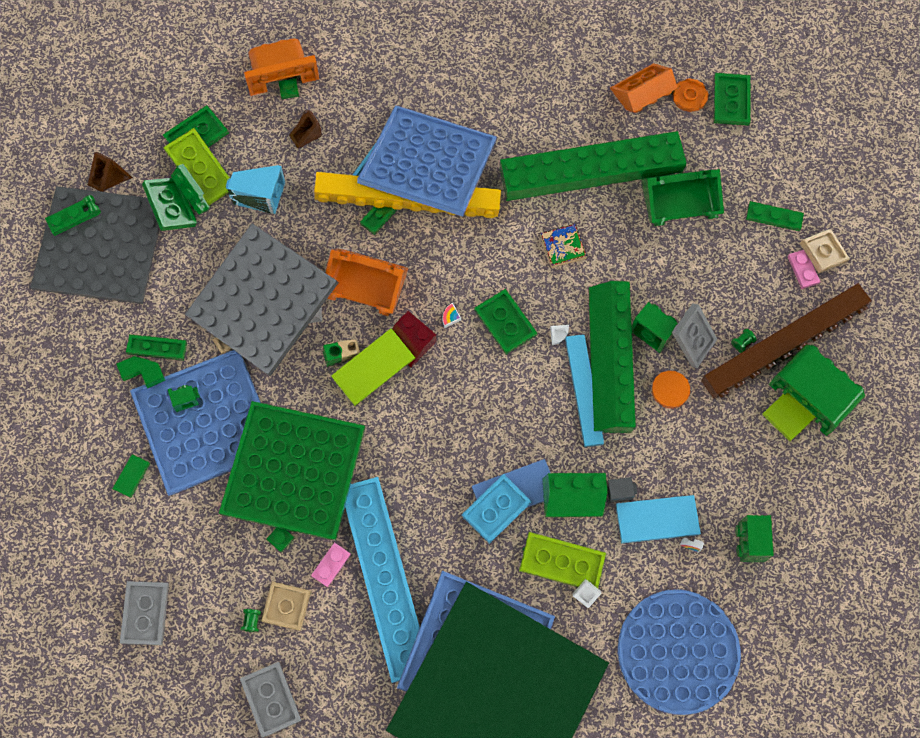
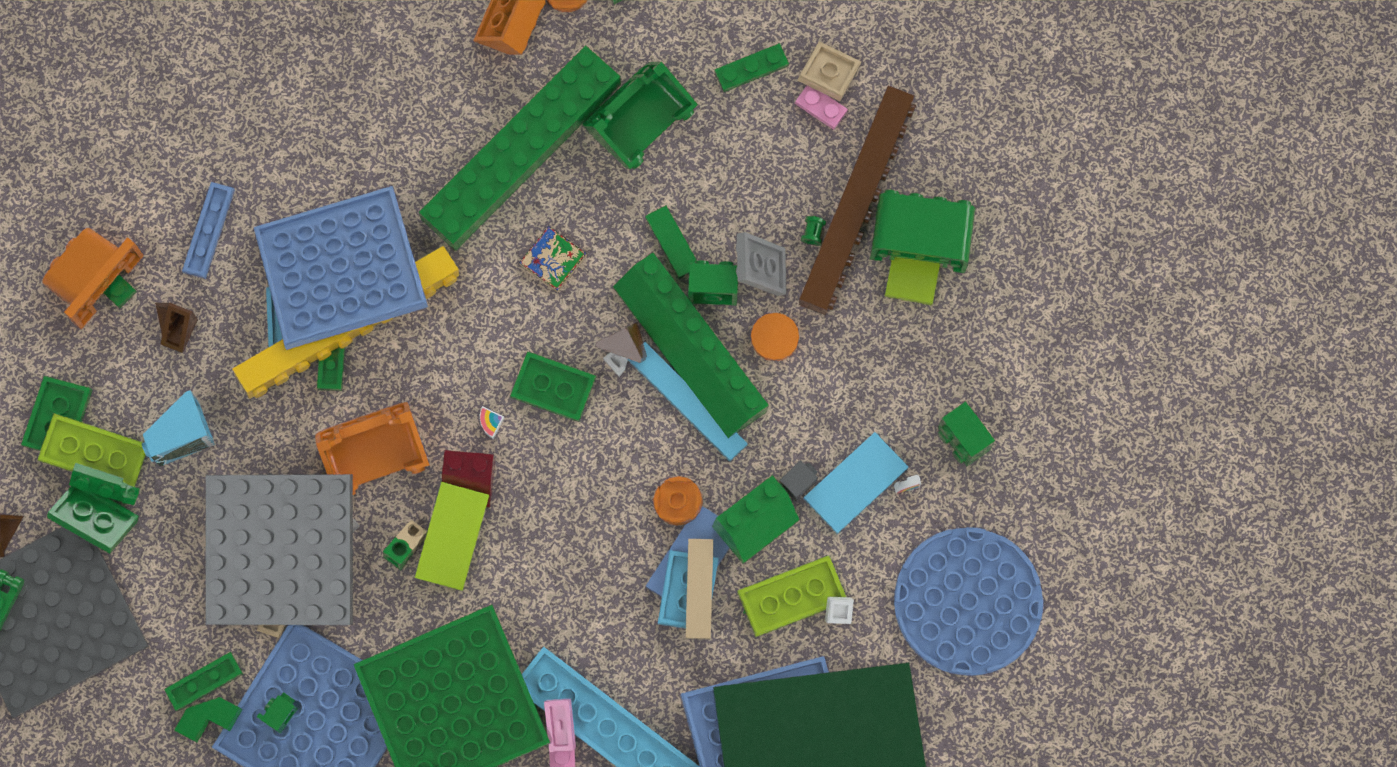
camera: 35 degrees left, 5 degrees up
none -> medium blue tile [182,182,235,279]
none -> bright pink plate [544,698,576,752]
none -> slope [595,322,647,363]
none -> green tile [645,205,697,279]
none -> orange tile [653,476,703,526]
none -> tan tile [686,539,713,640]

